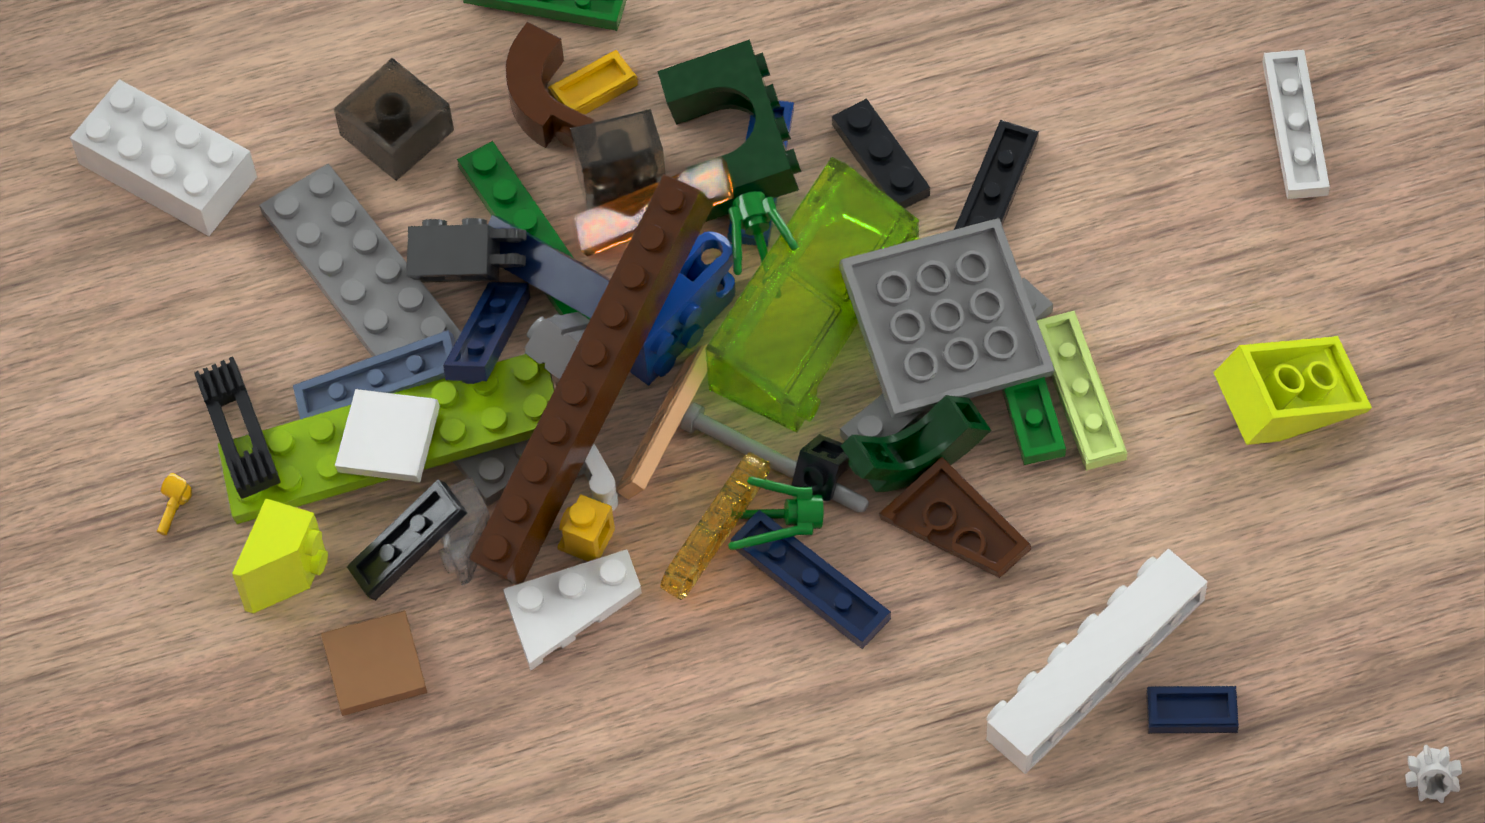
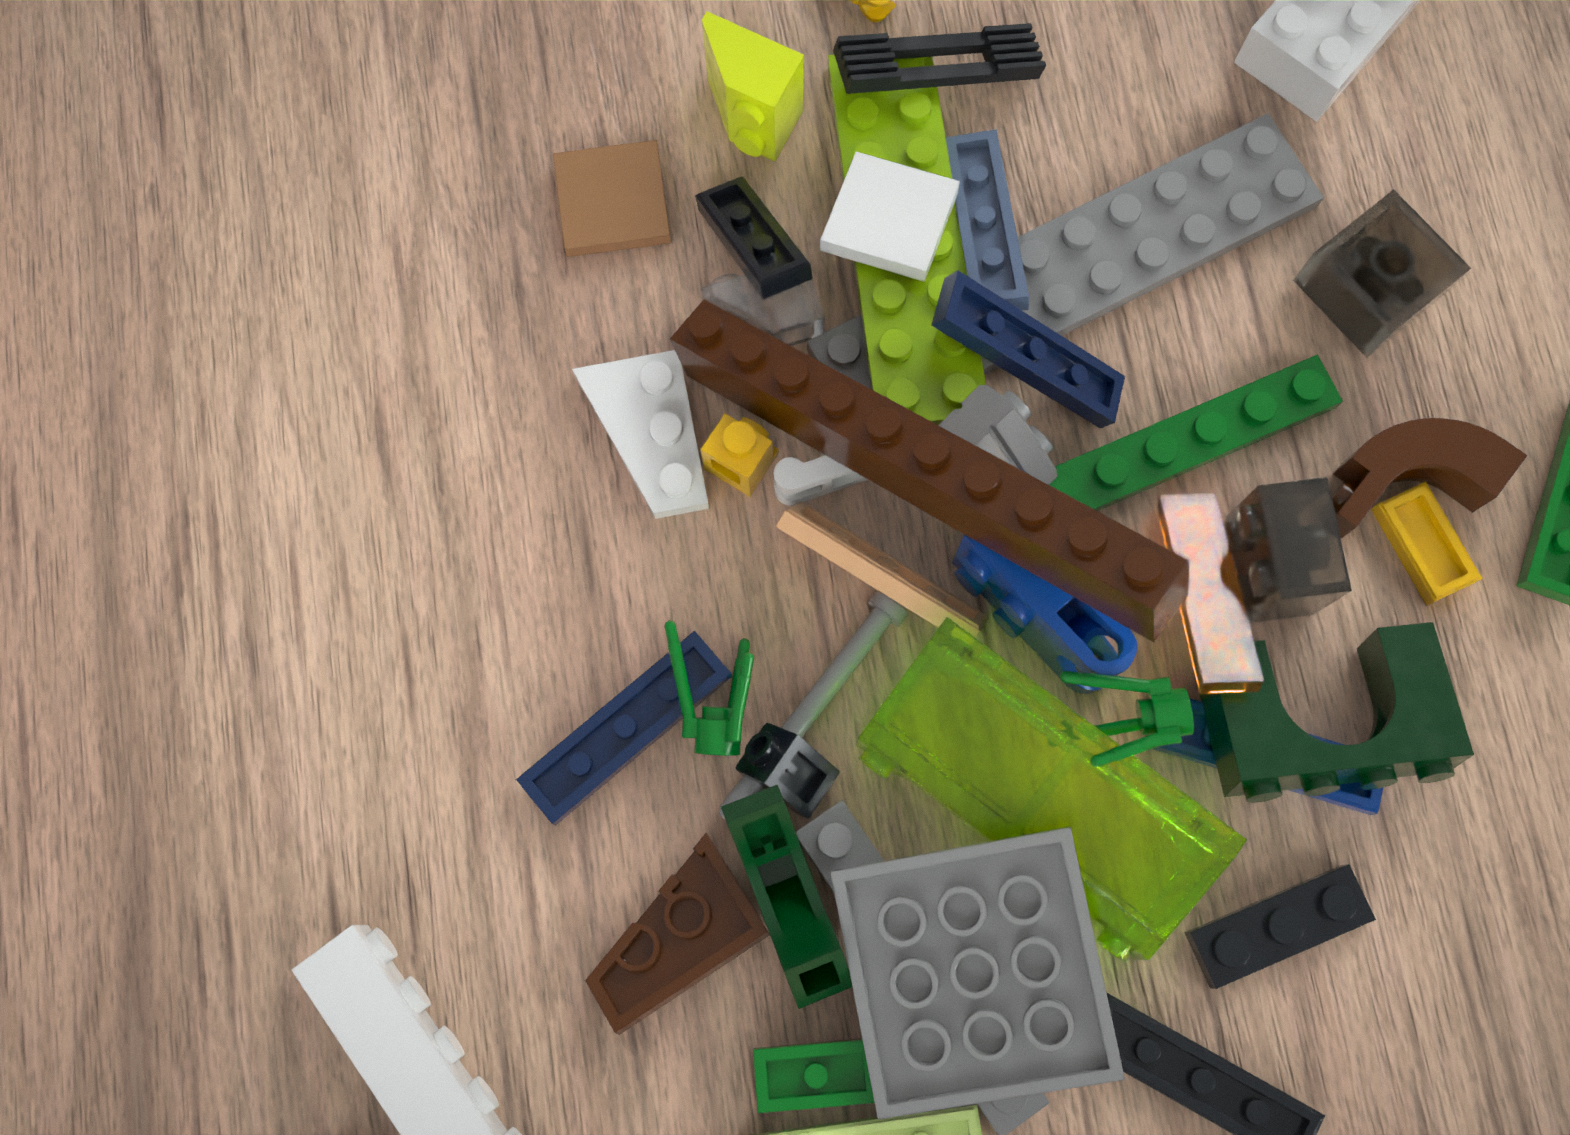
camera: 95 degrees right, 15 degrees up
dark grey hinge [407,218,526,283] -> none
dark blue tile [488,215,610,318] -> none
clear yellow beam [660,452,770,600] -> none

